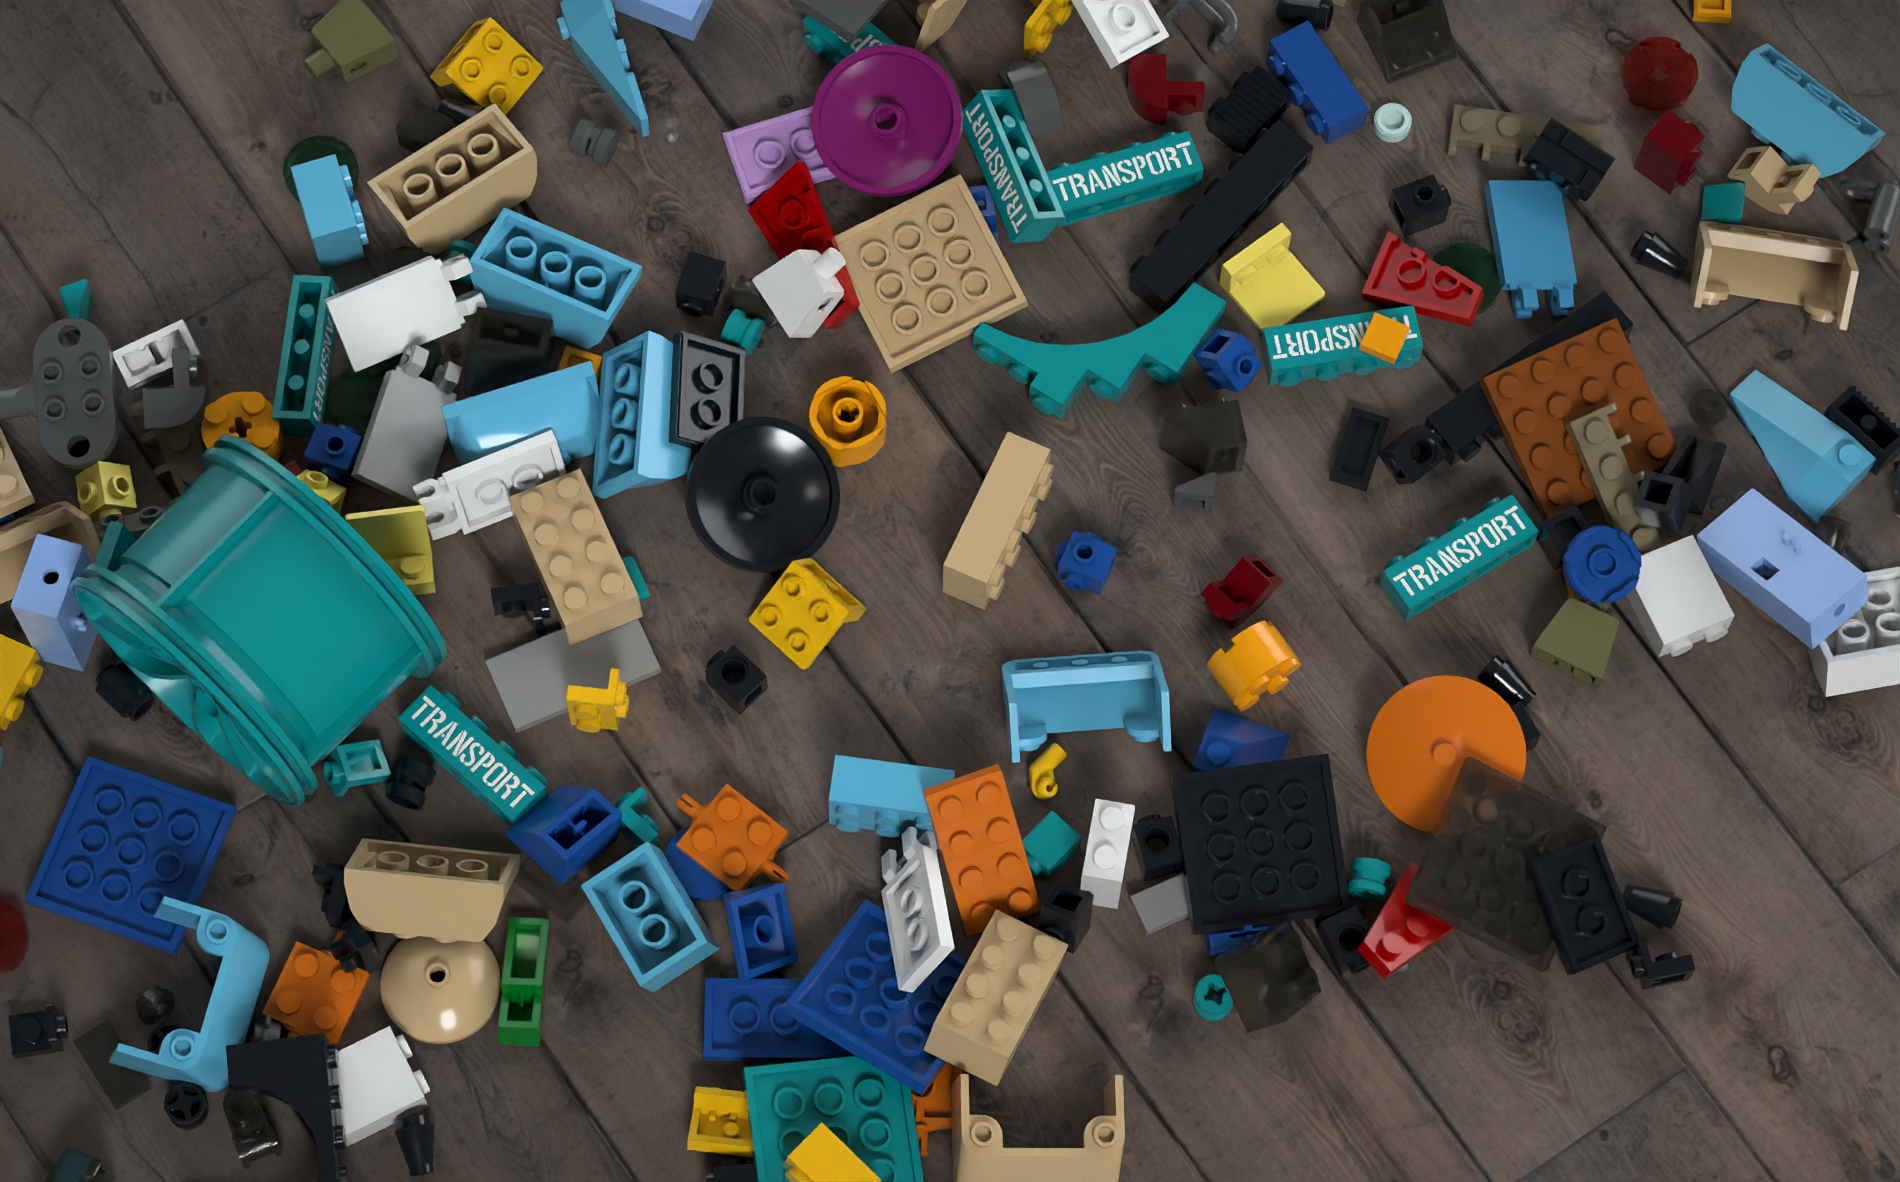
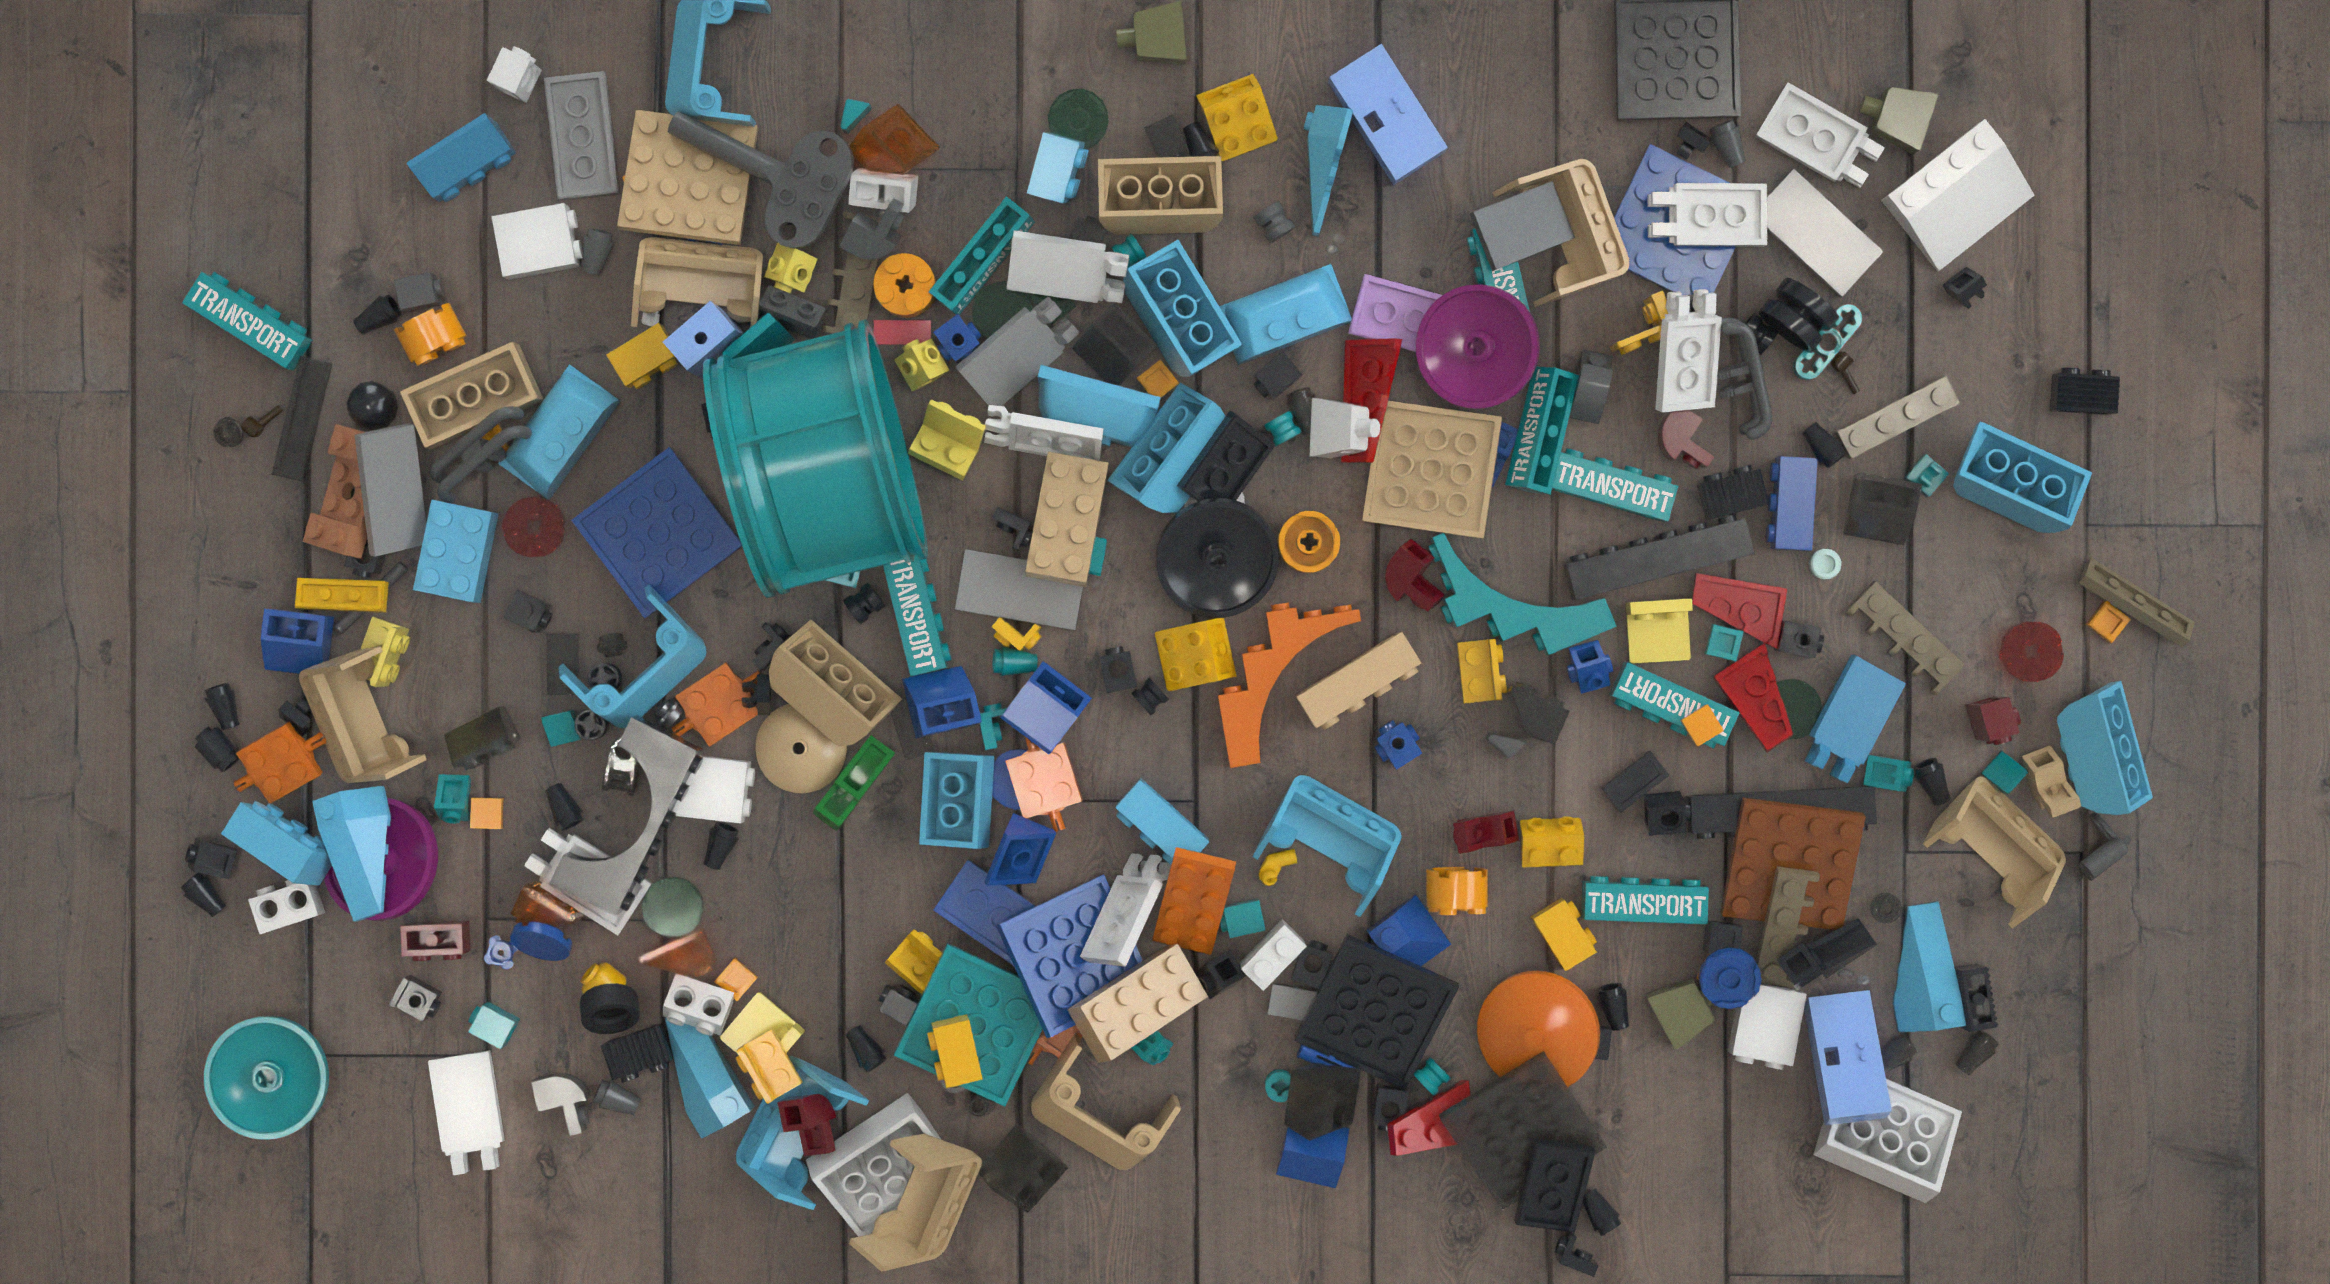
camera: 35 degrees right, 20 degrees up
black brick [1522,117,1615,202] -> none
none -> teal slope [541,710,581,747]
none -> clear orange slope [849,104,940,175]
none -> teal cone [992,646,1038,676]
none -> slope [1000,661,1092,754]
none -> black wheel [1131,677,1169,715]
none -> teal bracket [1131,1030,1174,1066]
none -> orange arch [1218,602,1361,768]
none -> medium azure windscreen [1219,264,1352,365]
none -> blue slope [1276,1115,1349,1188]
none -> dark red brick [1385,539,1445,612]
none -> yellow bracket [1457,639,1507,704]
none -> yellow bracket [1520,816,1584,867]
none -> yellow brick [1530,898,1597,971]
none -> red wing [1691,573,1787,649]
none -> teal tile [1705,624,1743,661]
none -> teal bracket [1863,755,1914,792]

